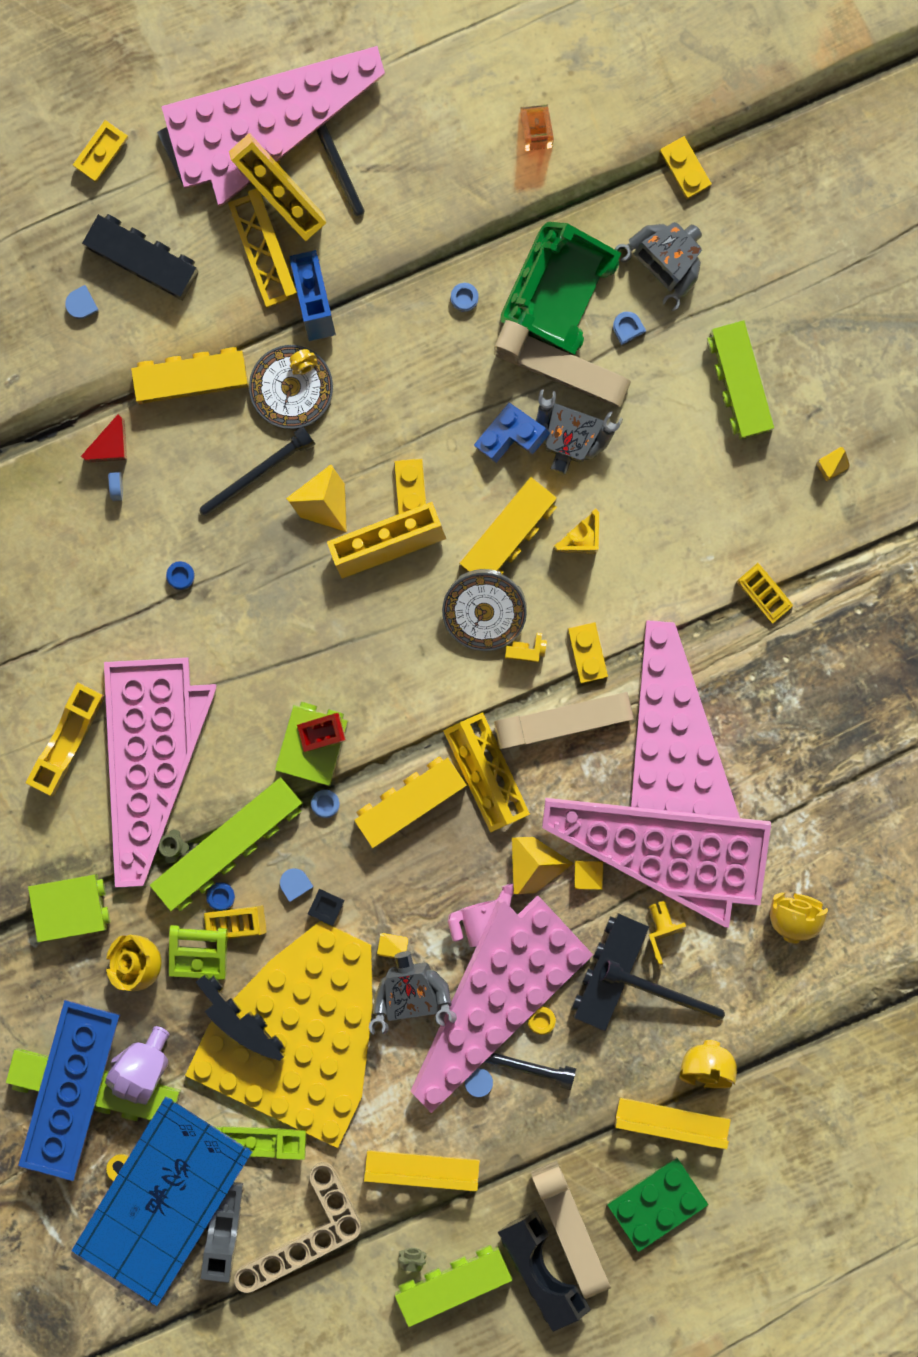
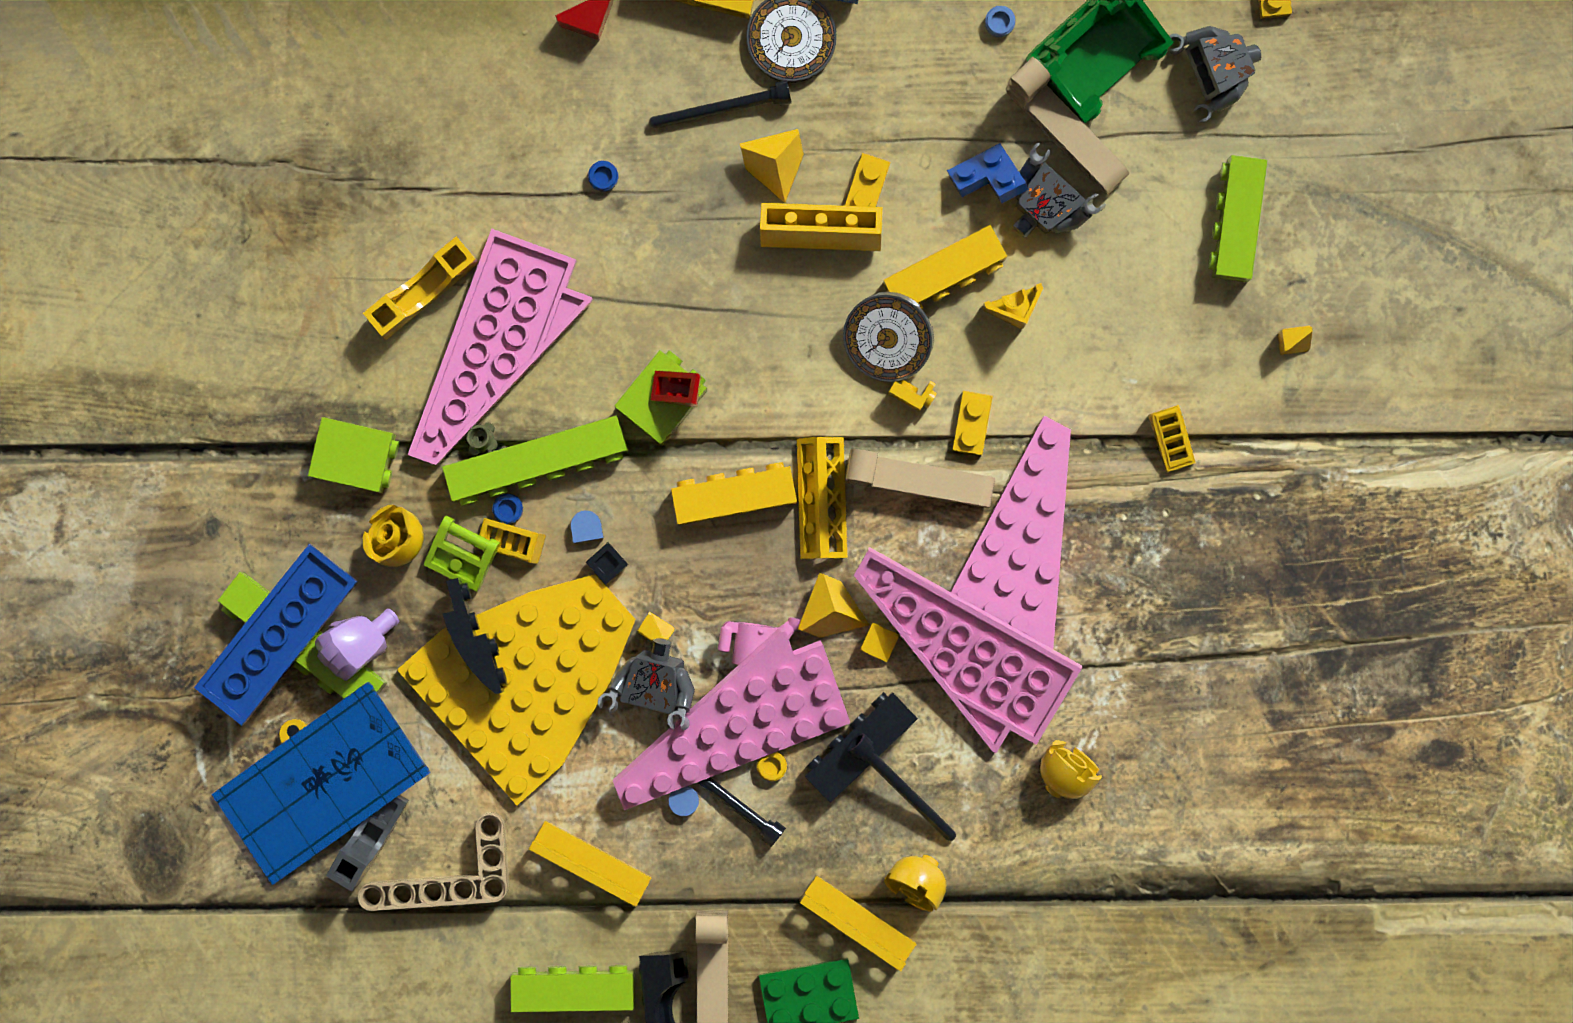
camera: 20 degrees right, 0 degrees up
medium blue tile [108,472,123,501] -> none
lime slope [213,1126,306,1160] -> none
yellow plate [289,349,318,375] -> none
medium blue tile [311,790,340,818] -> none
olive plate [398,1248,427,1272] -> none
medium blue tile [613,312,646,346] -> none
yellow bracket [648,901,686,968] -> none

